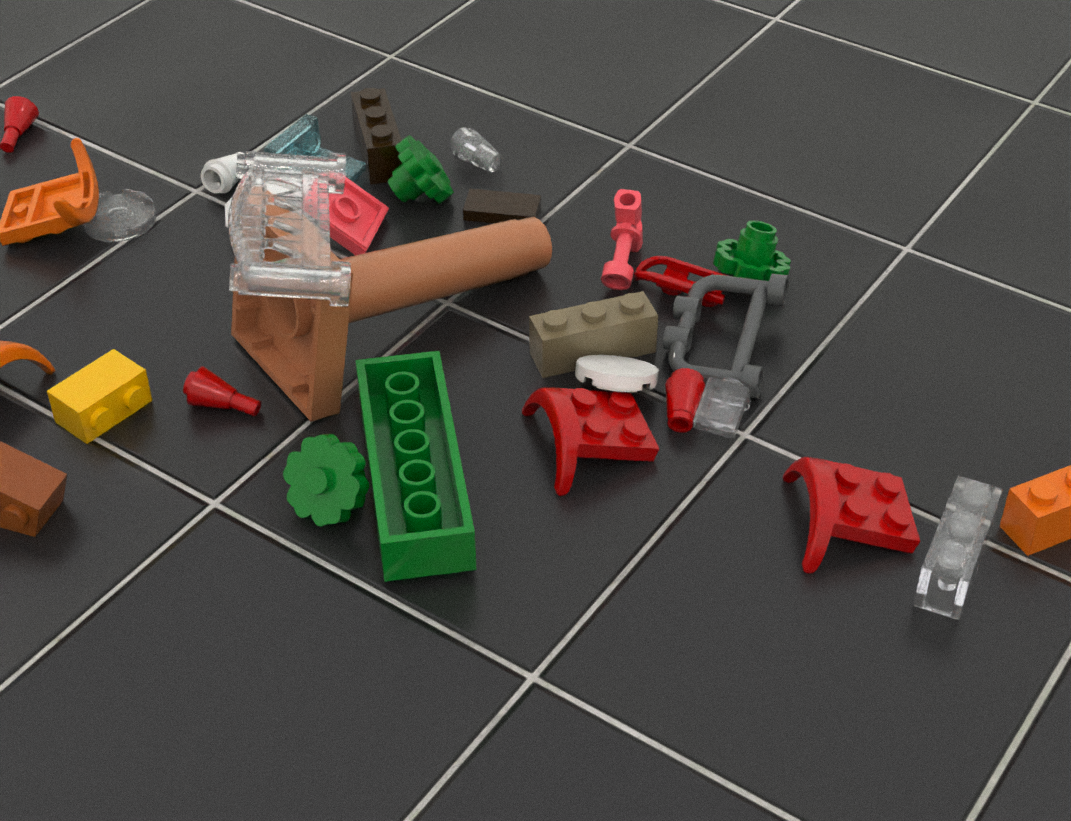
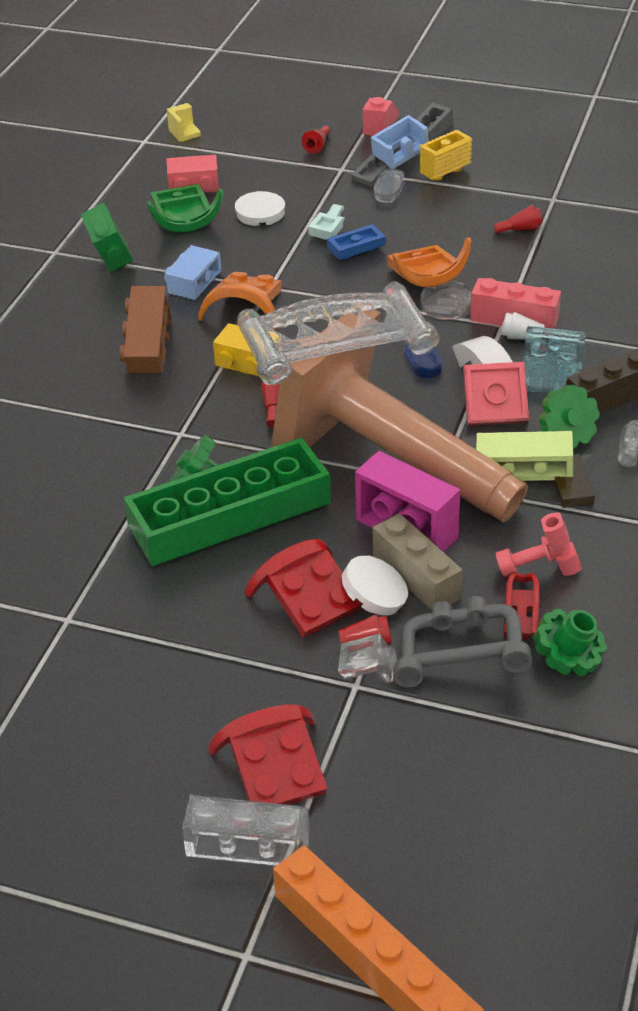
camera: 75 degrees right, 0 degrees up
none -> dark pink brick [355,451,460,552]
none -> clear blue tile [404,336,442,378]
none -> coral brick [470,278,561,335]
none -> yellowish green brick [476,431,573,481]

